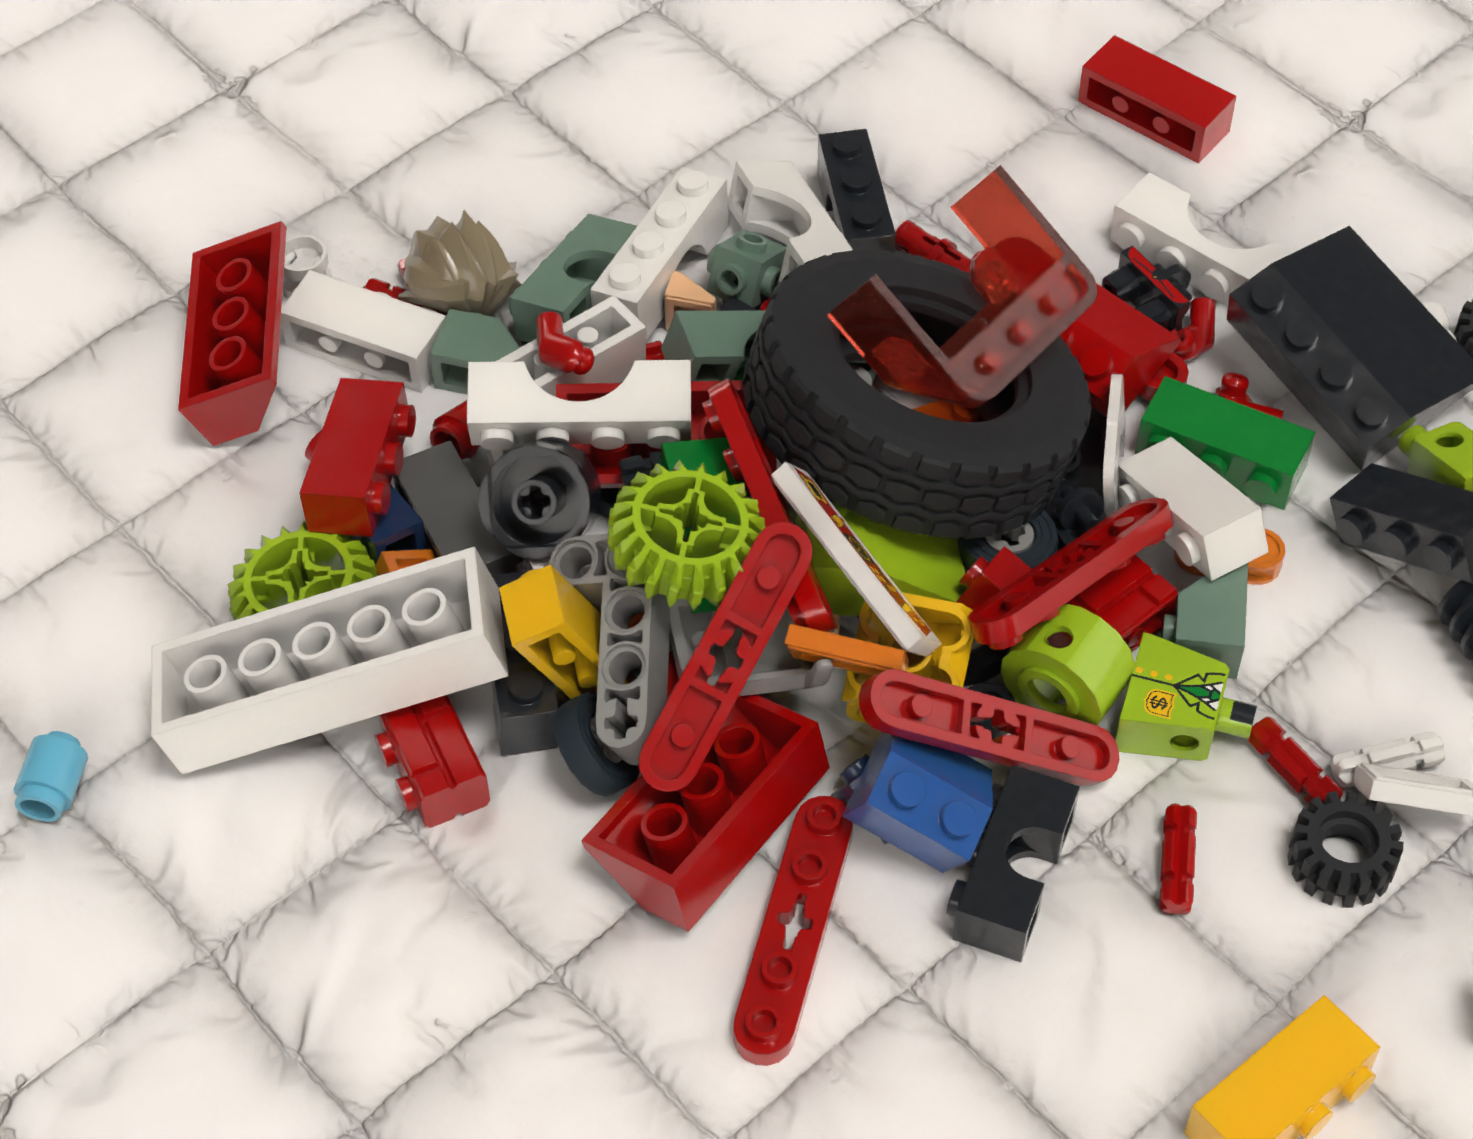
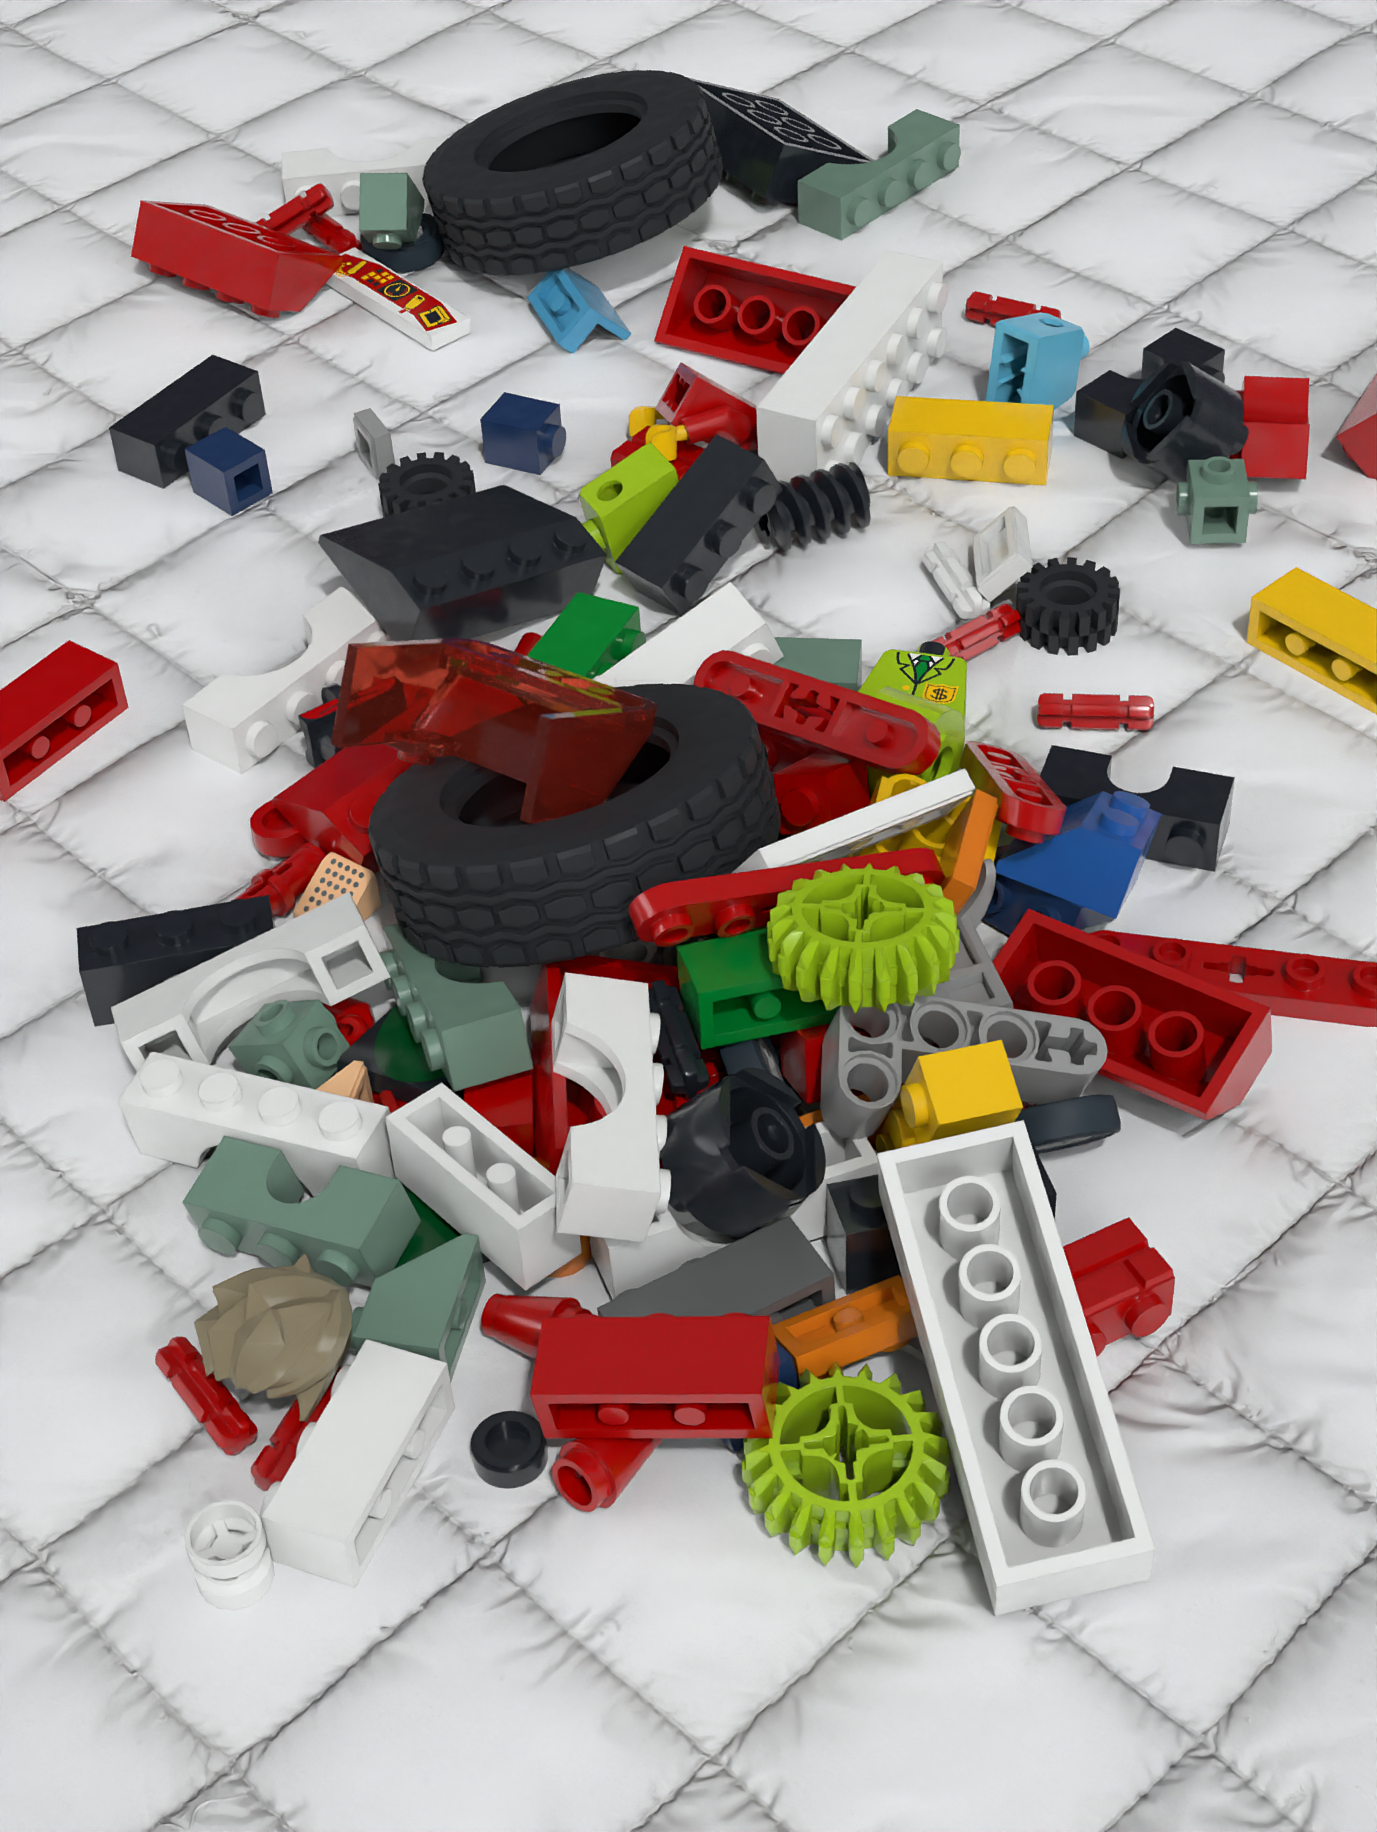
camera: 90 degrees left, 10 degrees down
medium azure brick [13,731,88,822] -> none
red slope [178,221,287,446] -> none
red arm [536,312,595,376] -> none
red piece [638,522,813,792] -> none

